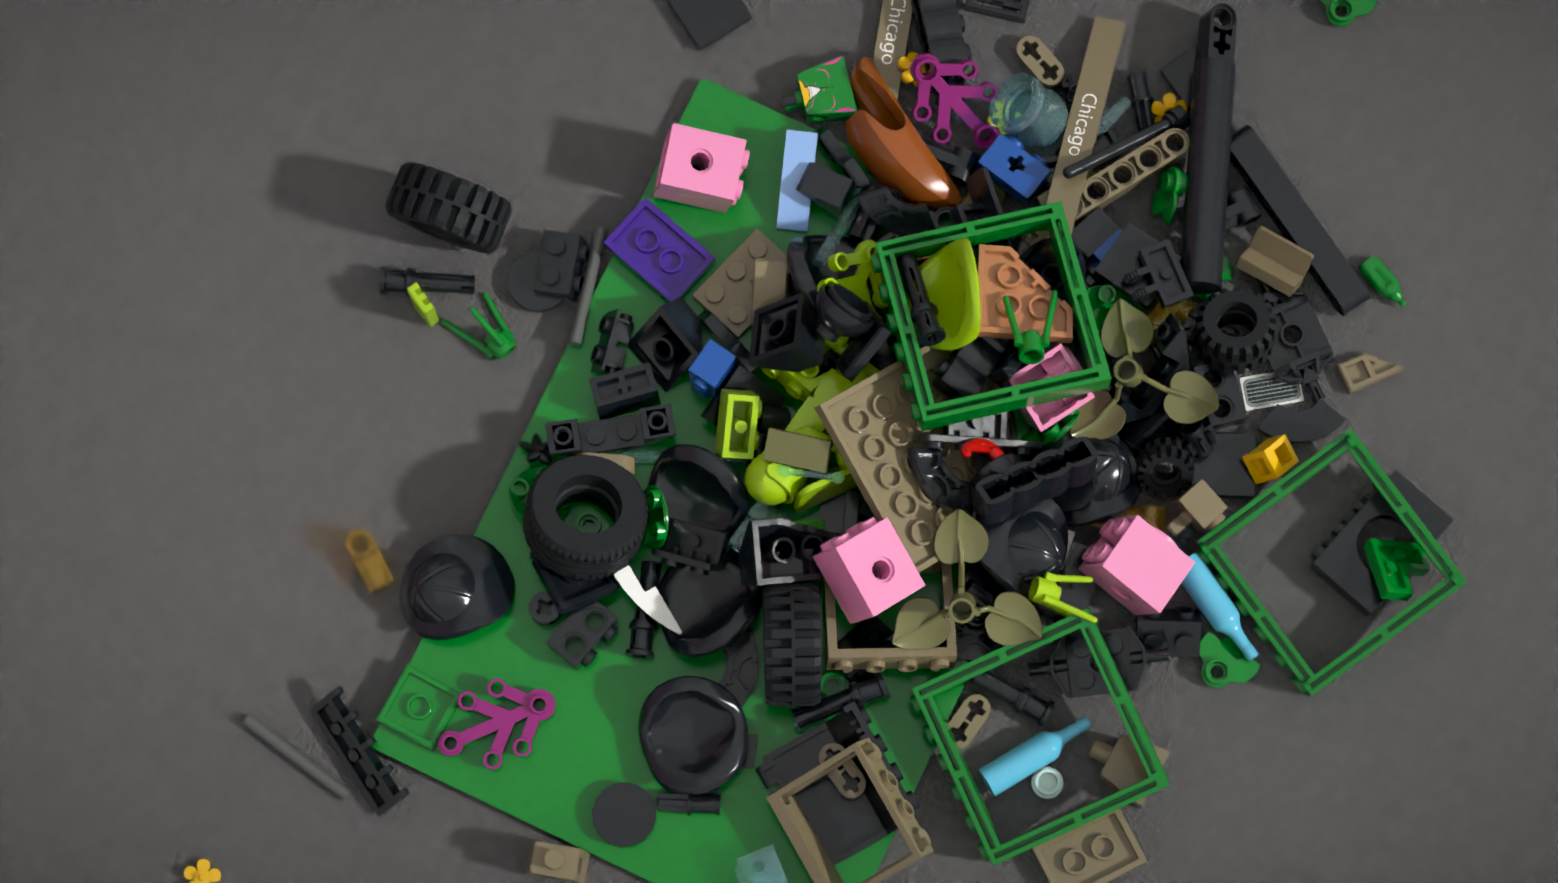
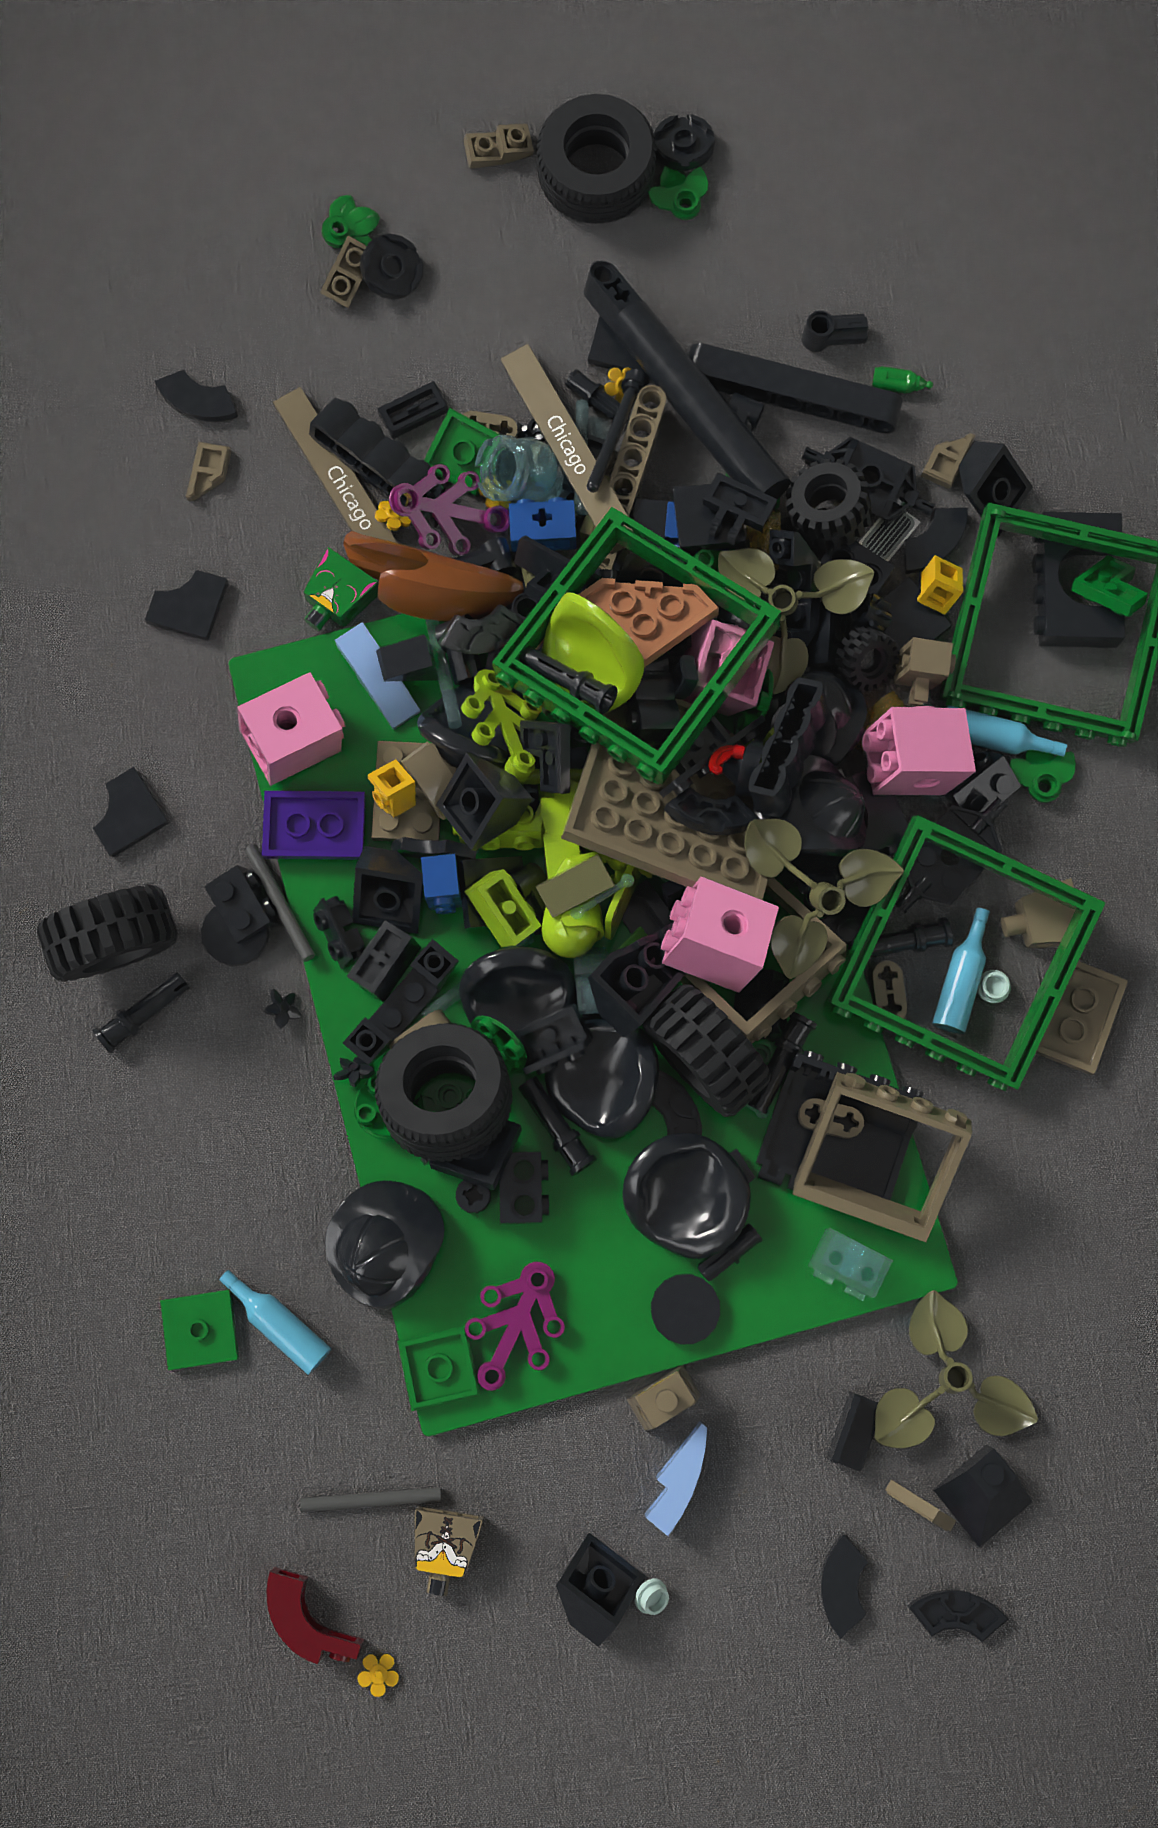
camera: 40 degrees left, 0 degrees up
black hinge [310,686,410,817] -> none
clear yellow piece [346,529,395,593] -> none
lime tile [407,282,440,327] -> none
green plant [441,293,517,361] -> none
white sticker [614,566,682,634] -> none
black tile [814,126,870,189] -> none
black piece [815,283,874,342] -> none
green plant [1003,290,1058,364] -> none
lime plant [1028,571,1097,623] -> none
green plate [1150,167,1187,226] -> none
dark tan panel [1235,226,1314,297] -> none
none -> black tile [93,767,169,858]
none -> green plate [160,1290,239,1370]
none -> medium azure piece [219,1270,332,1375]
none -> black plant [263,988,302,1029]
none -> dark red arch [266,1567,364,1664]
none -> yellow brick [368,759,416,818]
none -> torso [415,1506,484,1596]
none -> green tile [424,408,507,497]
none -> black piece [801,310,868,352]
none -> black slope [959,441,1033,537]

